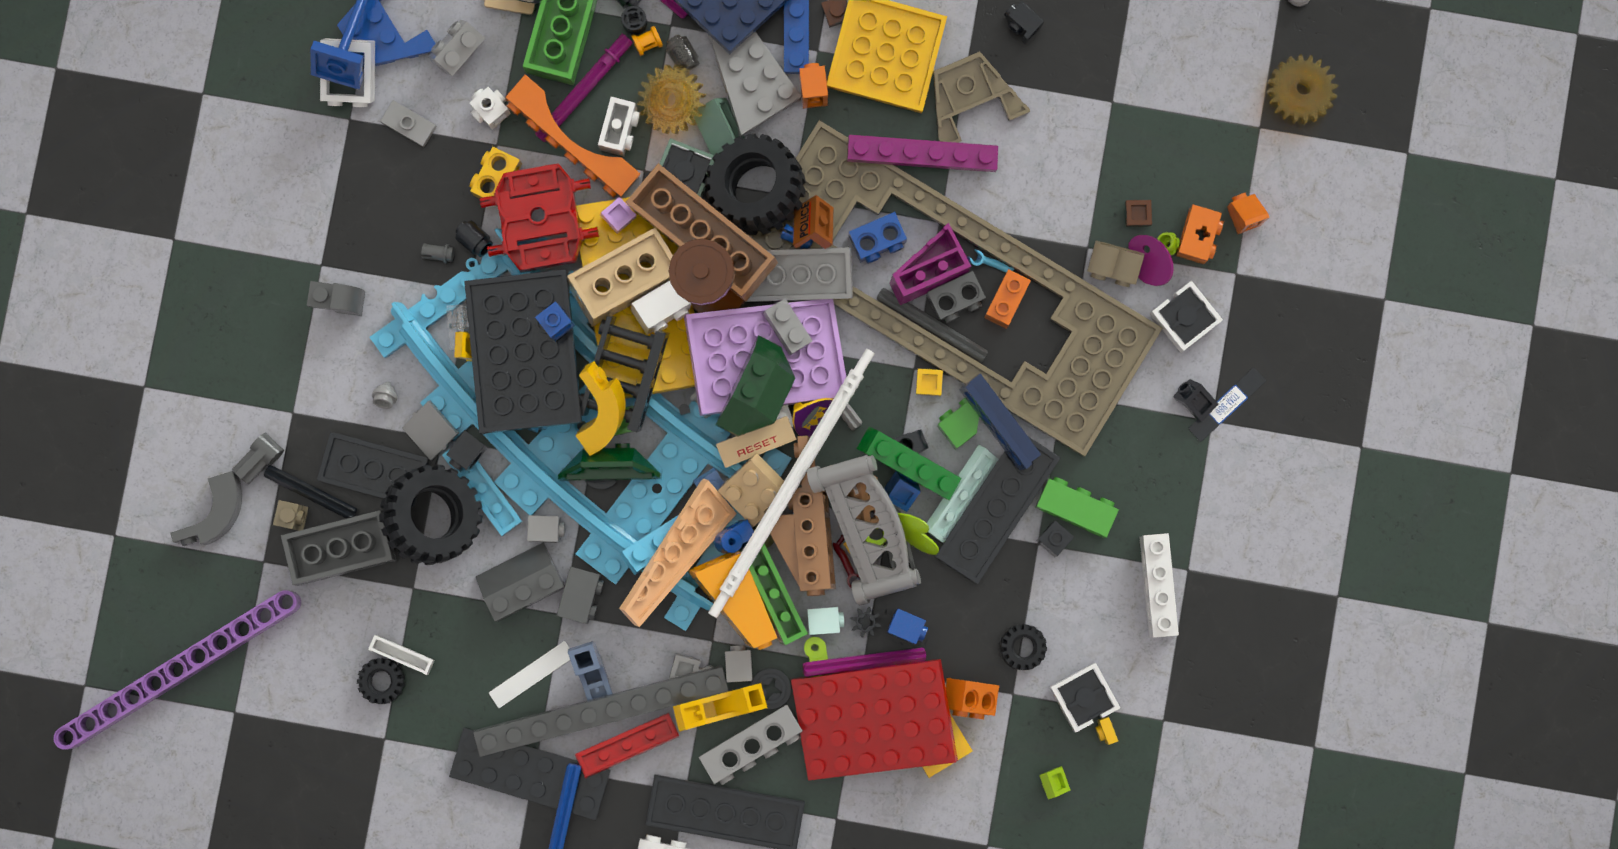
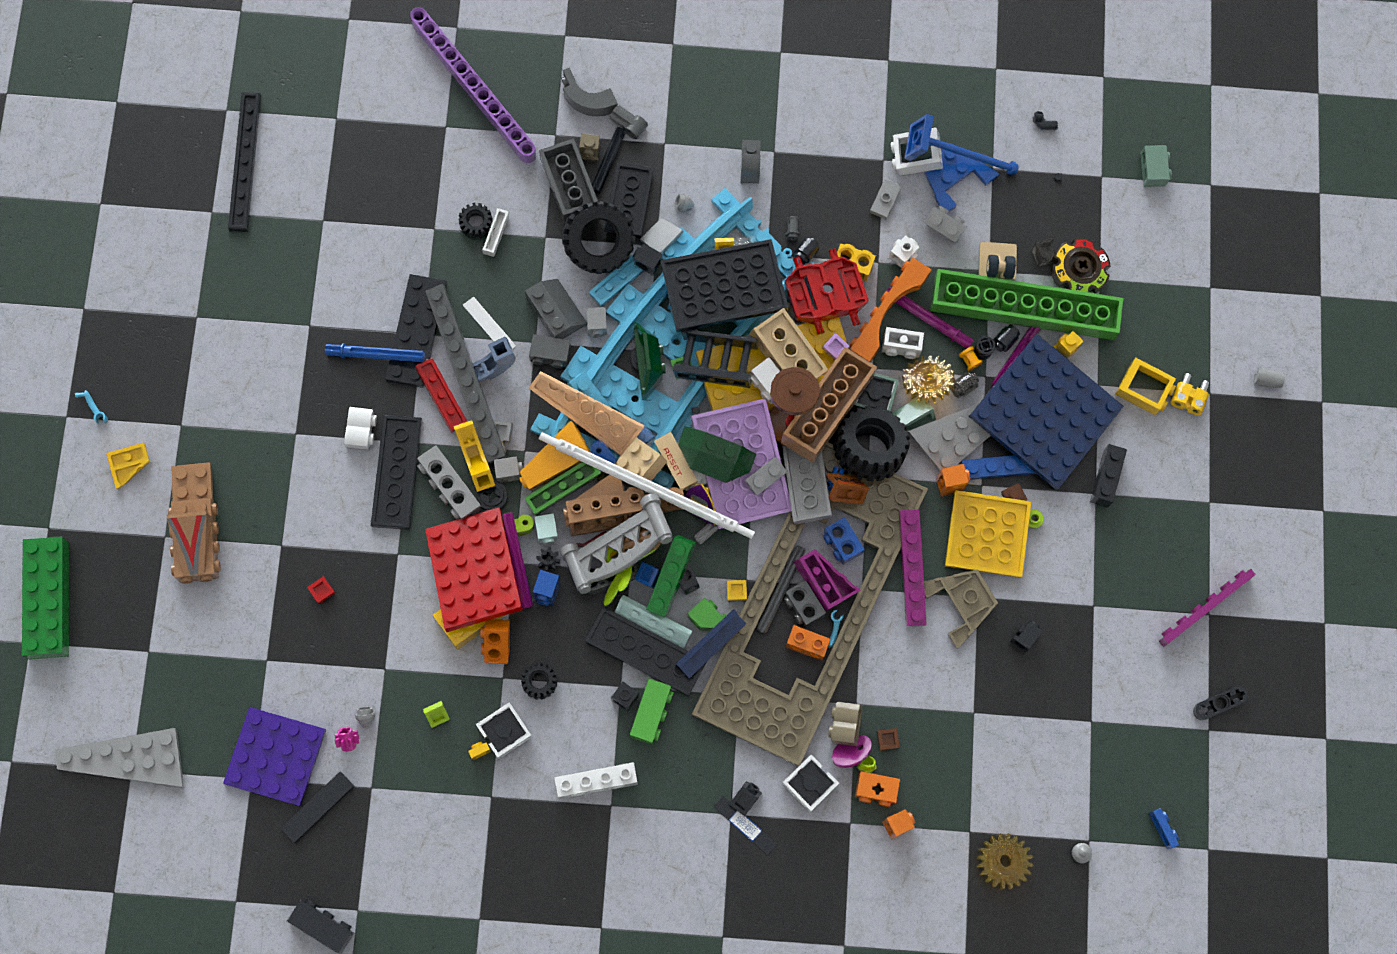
camera: 80 degrees right, 10 degrees down
blue brick [535,301,575,341] -> none
yellow arch [575,361,626,456] -> none

